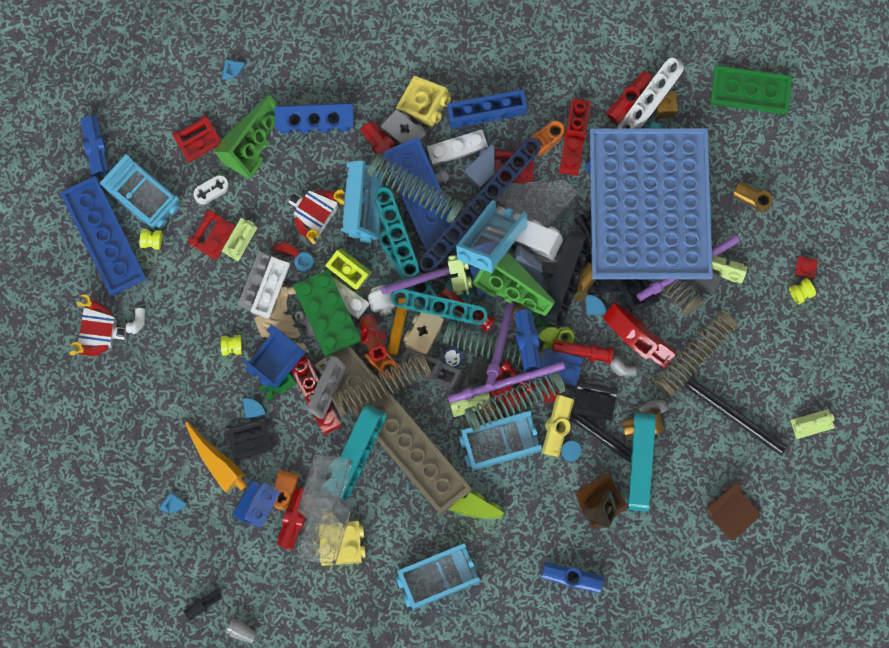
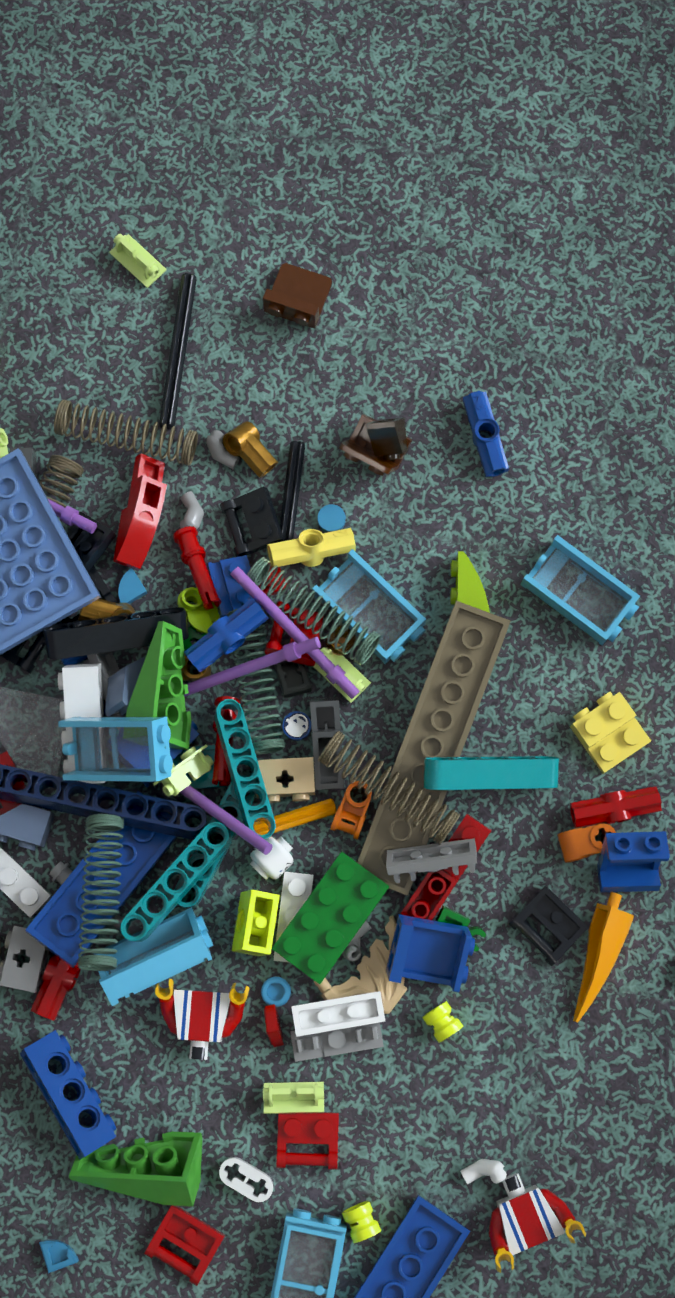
camera: 120 degrees left, 0 degrees up
dark azure tile [243,398,266,419] -> none
clear bracket [297,455,353,565] -> none
red piece [359,314,388,361] -> none
teal beam [628,413,656,512] -> none

